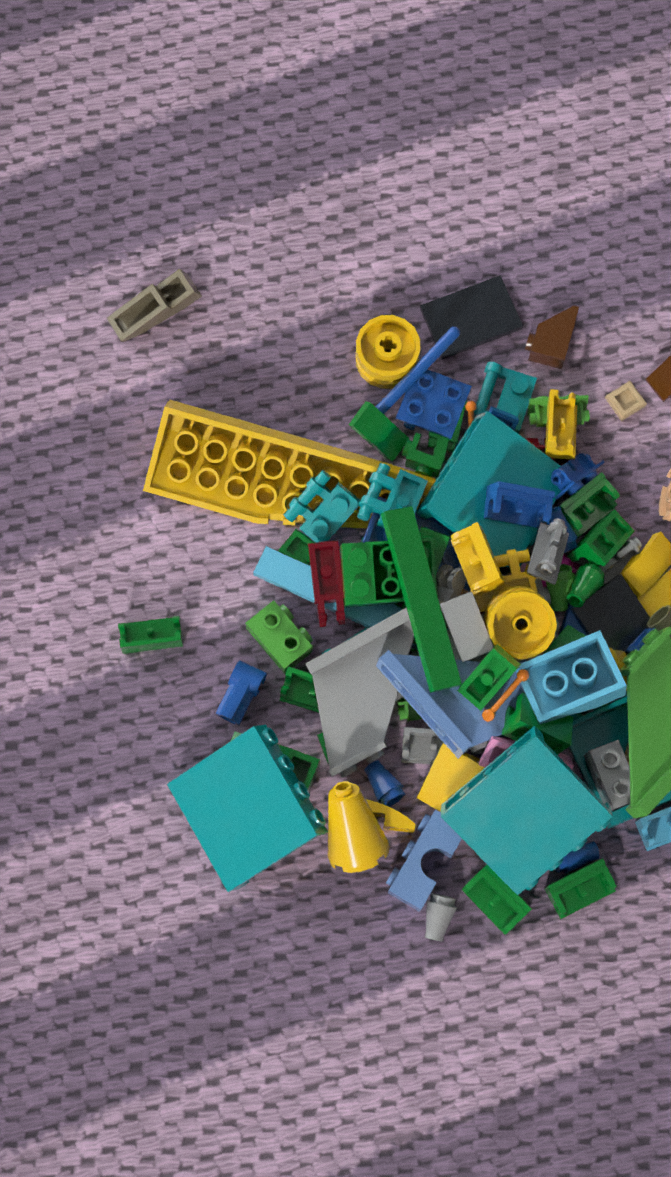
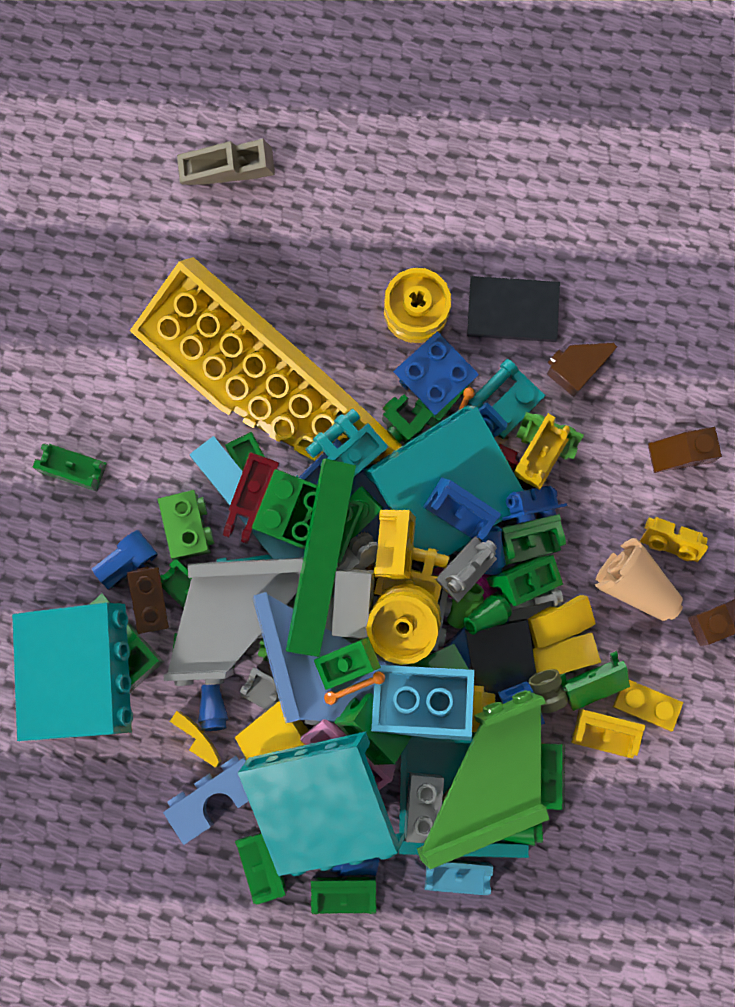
camera: 25 degrees right, 5 degrees up
teal plate [283,470,360,543] -> none
yellow cone [327,781,390,873] -> none
green tile [349,401,410,462] -> none
blue piece [376,327,460,414] -> none
light grey cone [425,893,457,942] -> none
tan tile [605,381,647,421] -> none
none -> reddish brown hinge [127,567,169,634]

